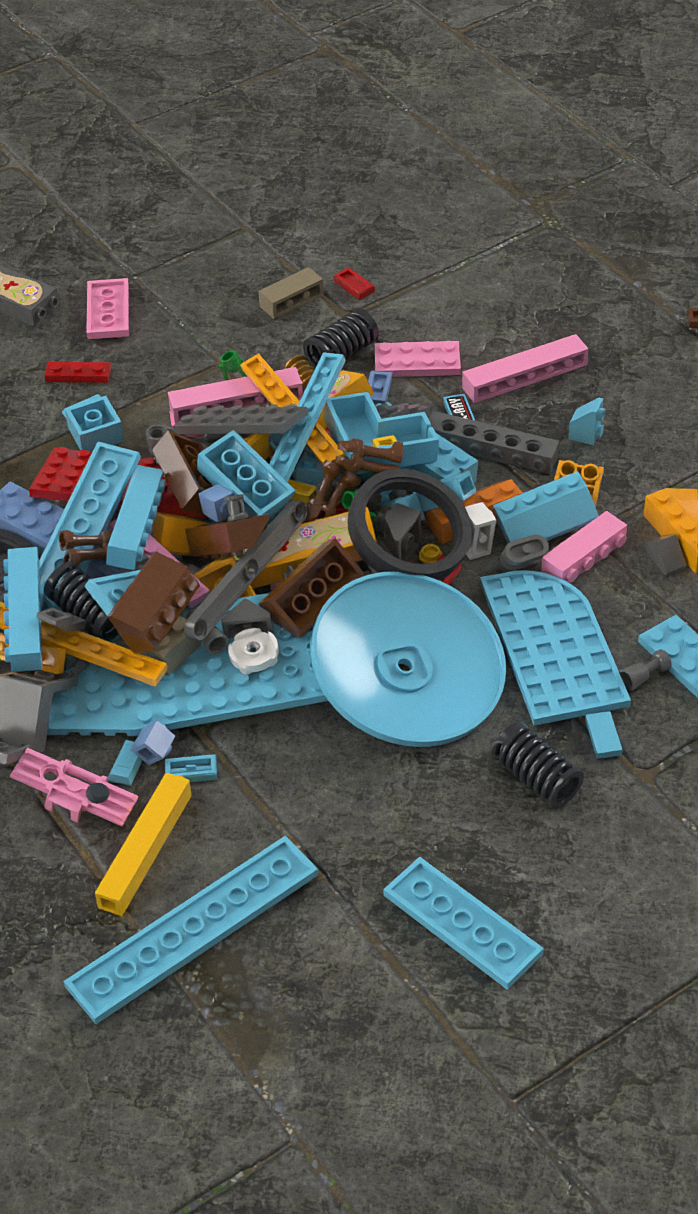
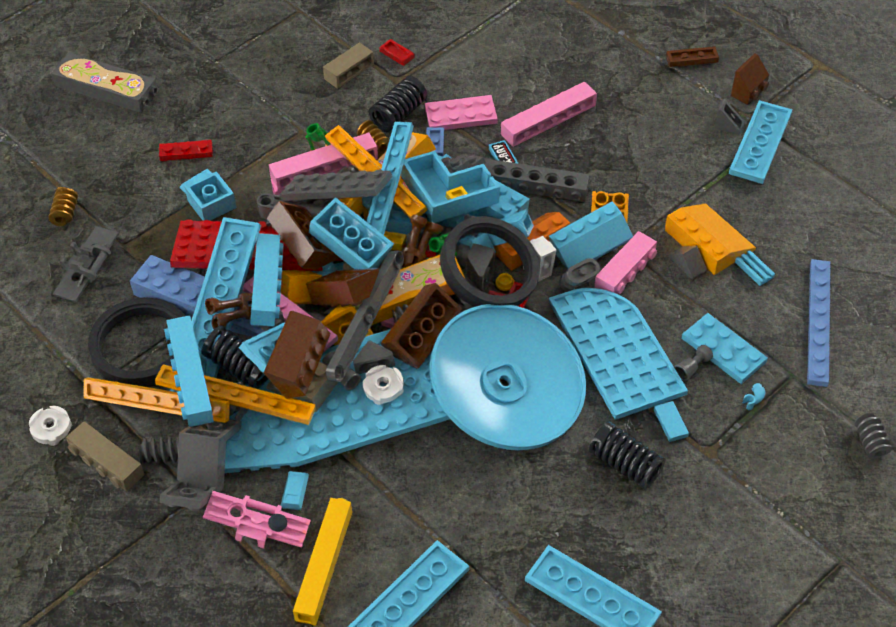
camera: 10 degrees left, 5 degrees up
dark grey slope [36,608,86,631] -> none
bright pink plate [87,278,129,339] -> none
medium blue brick [131,720,175,765] -> none
medium azure tile [165,754,218,782] -> none
medium blue brick [199,484,234,522] -> none
dark grey bush [223,493,249,521] -> none
reddish brown piece [335,439,403,473] -> none
medium azure slope [568,398,605,446] -> none

